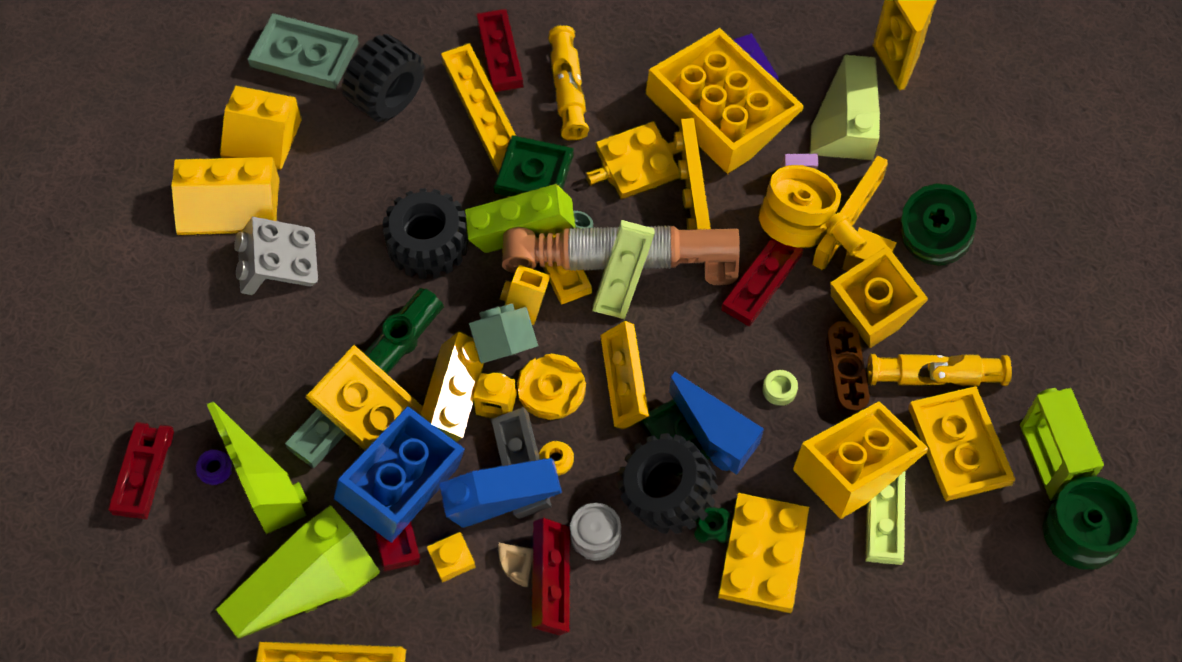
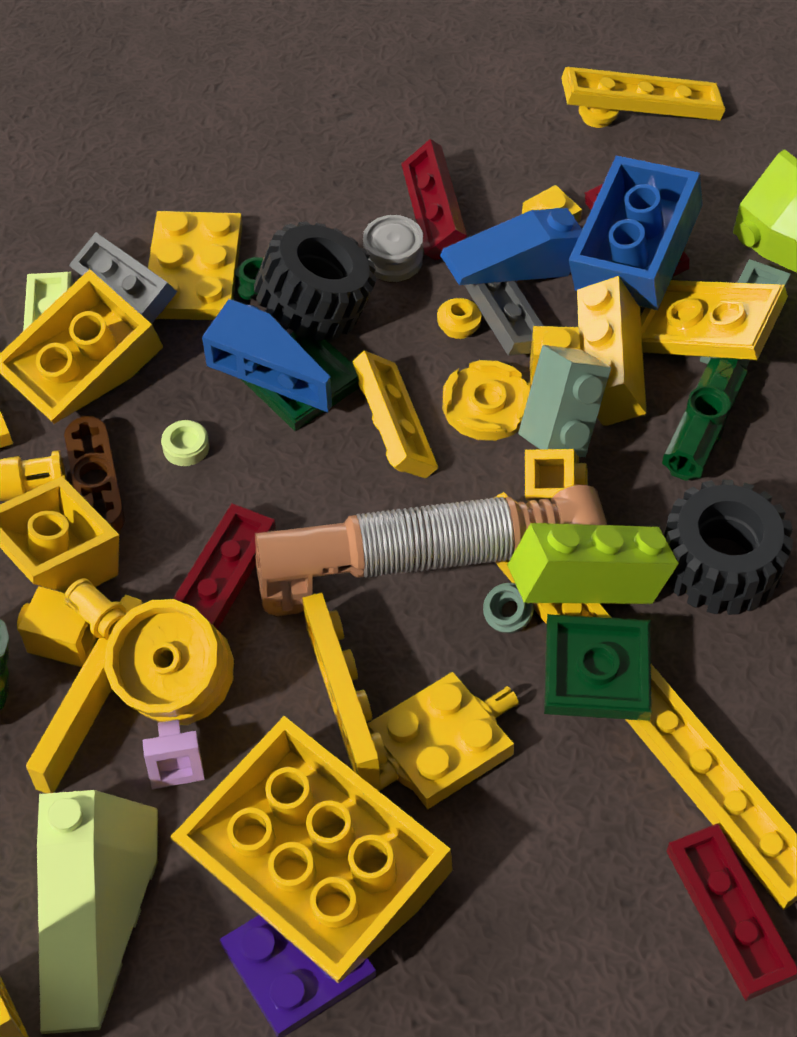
camera: 170 degrees right, 5 degrees down
lime wedge [216,505,380,639] -> none
tan tile [498,543,533,587] -> none
yellow piece [548,25,589,141] -> none
yellowish green tile [593,220,655,319] -> none
none -> plate [69,232,178,324]

